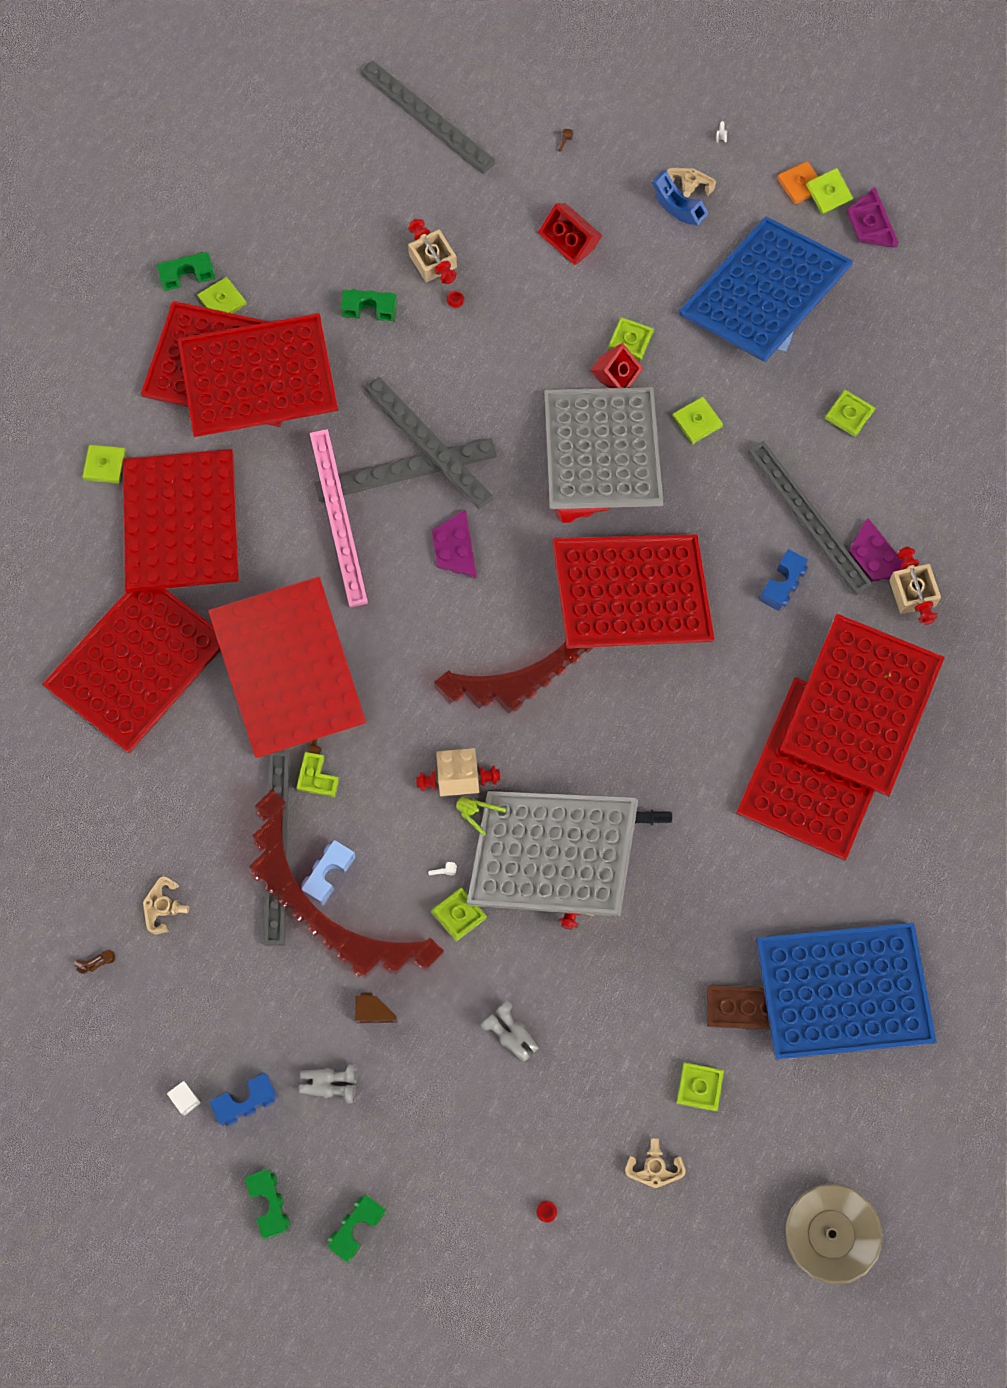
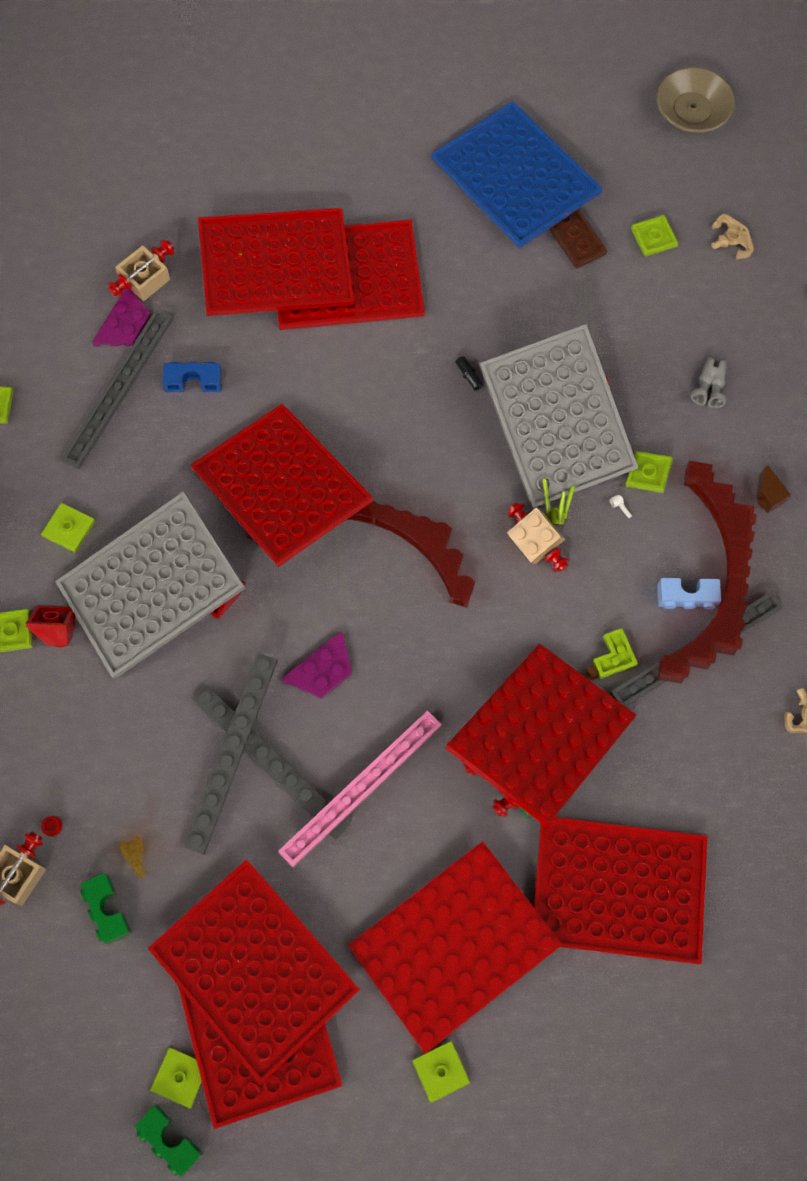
camera: 125 degrees left, 0 degrees up
none -> clear yellow piece [119,835,146,879]

